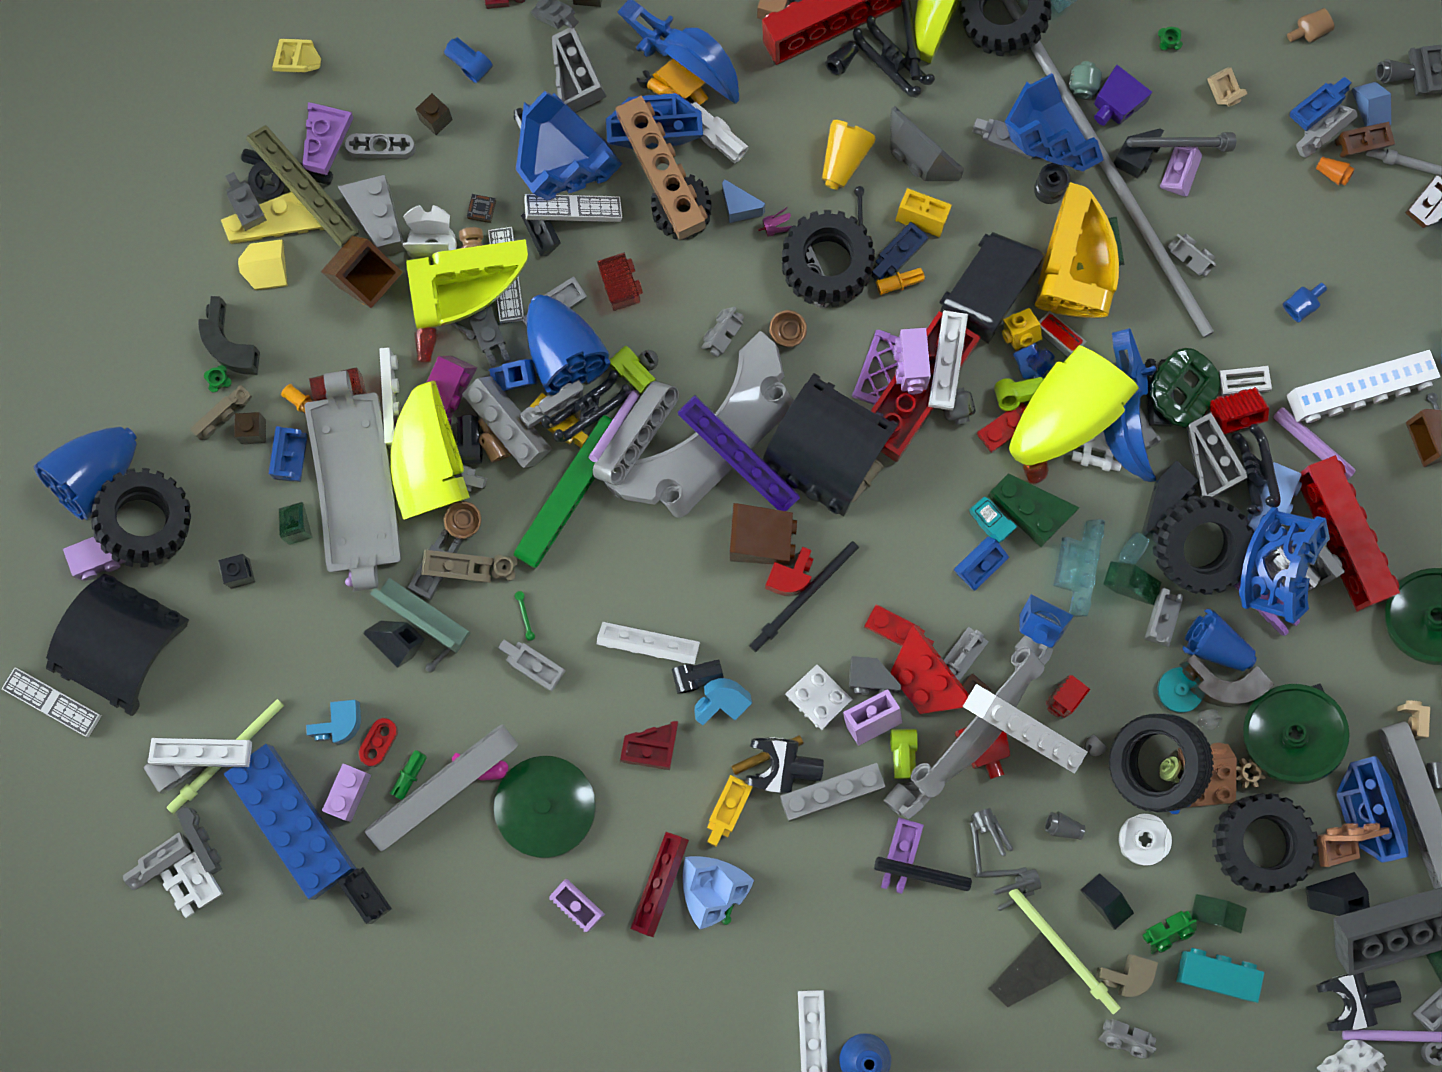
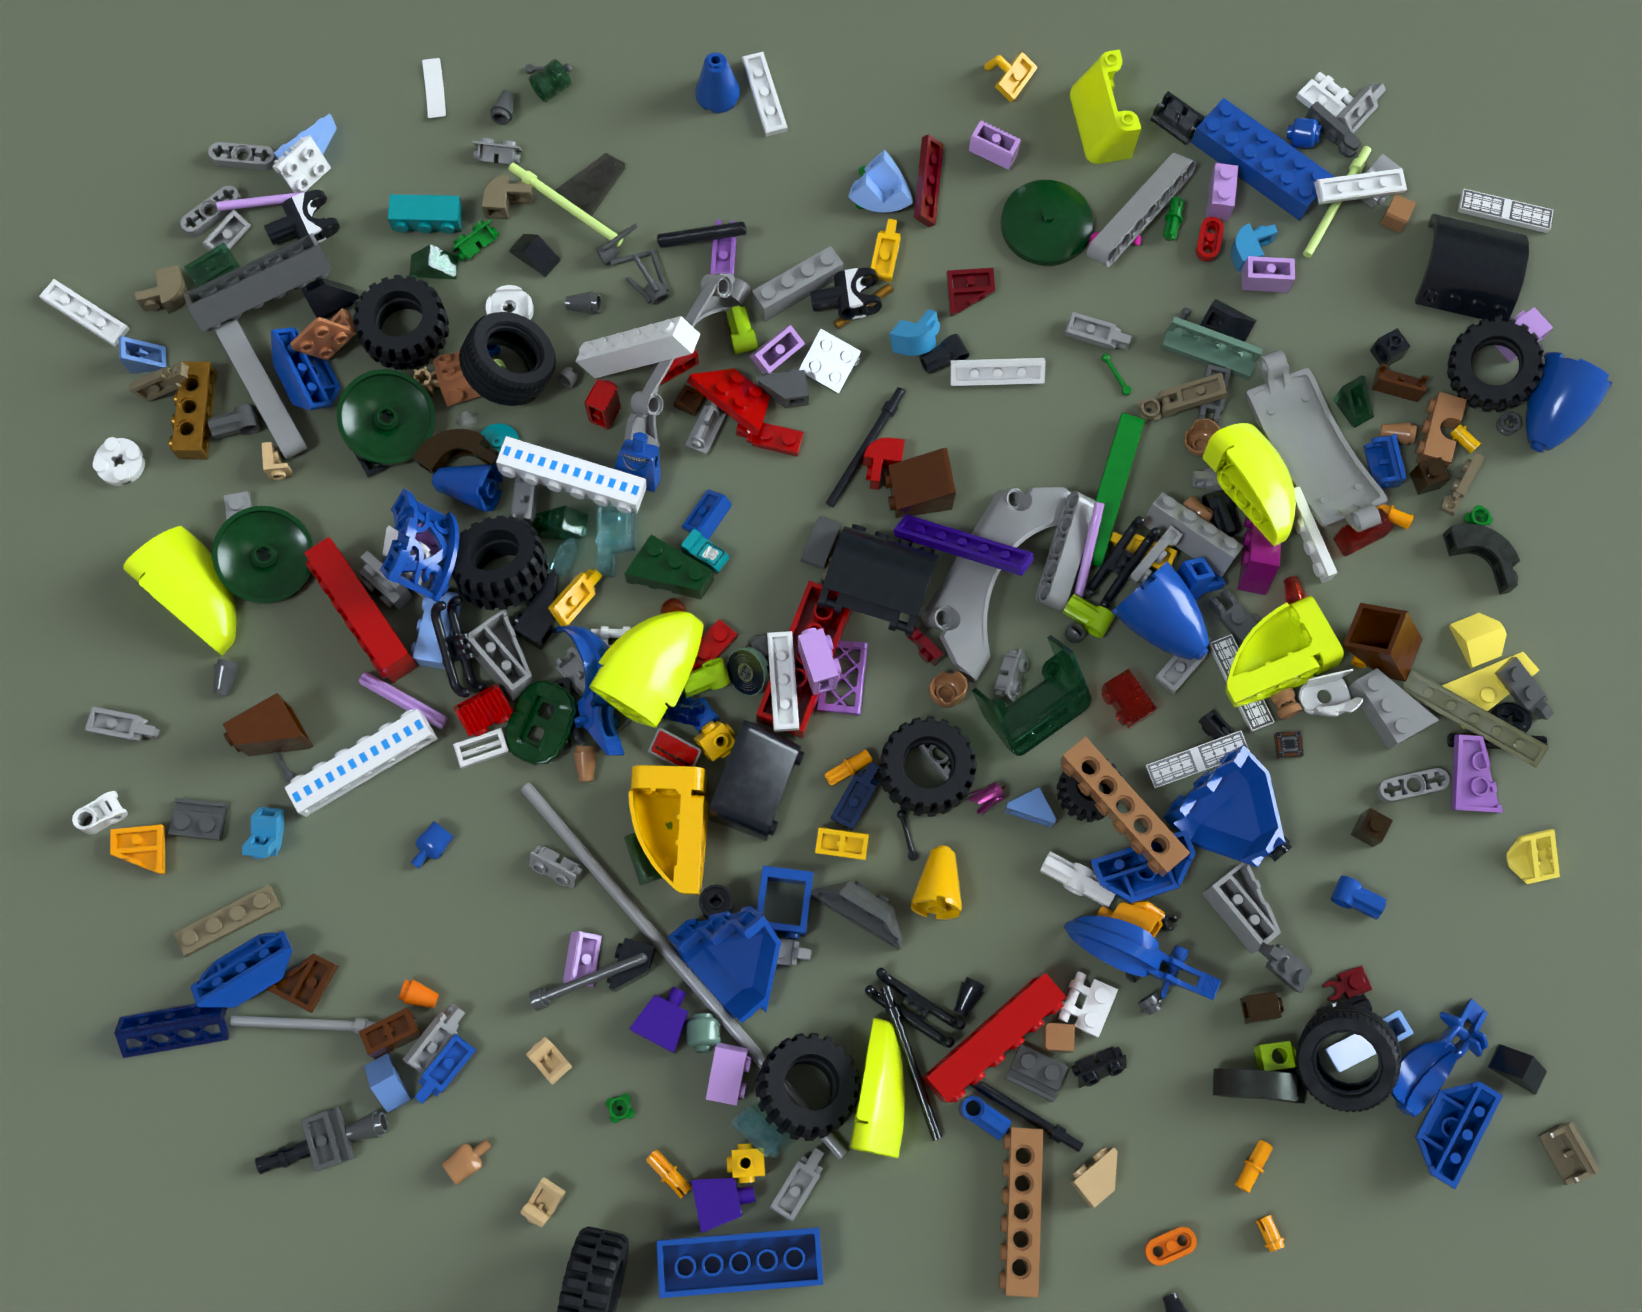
camera: 160 degrees right, 5 degrees down
none -> white brick [496,436,646,514]
none -> yellow hinge [548,569,602,626]
none -> medium nougat cone [573,746,598,782]
none -> lavender brick [706,1043,752,1106]
none -> black tile [727,647,770,696]
none -> blue window [757,866,814,940]
none -> dark grey slope [800,516,842,570]
none -> dark red plate [906,626,943,666]
none -> clear green windscreen [972,635,1092,756]
none -> yellow plate [984,52,1038,102]
none -> white plate [1058,971,1118,1038]
none -> neon yellow windscreen [1070,49,1141,164]
none -> dark grey plate [1138,992,1162,1015]
none -> lavender brick [1241,256,1295,293]
none -> blue head [1287,118,1322,149]
none -> reddish brown hinge [1372,363,1428,402]
none -> medium nougat piece [1380,194,1416,233]
none -> medium nougat cone [1380,422,1417,446]
none -> medium nougat arch [1415,391,1467,468]
none -> yellow pin [1450,424,1481,454]
none -> dark grey bush [1496,412,1521,436]

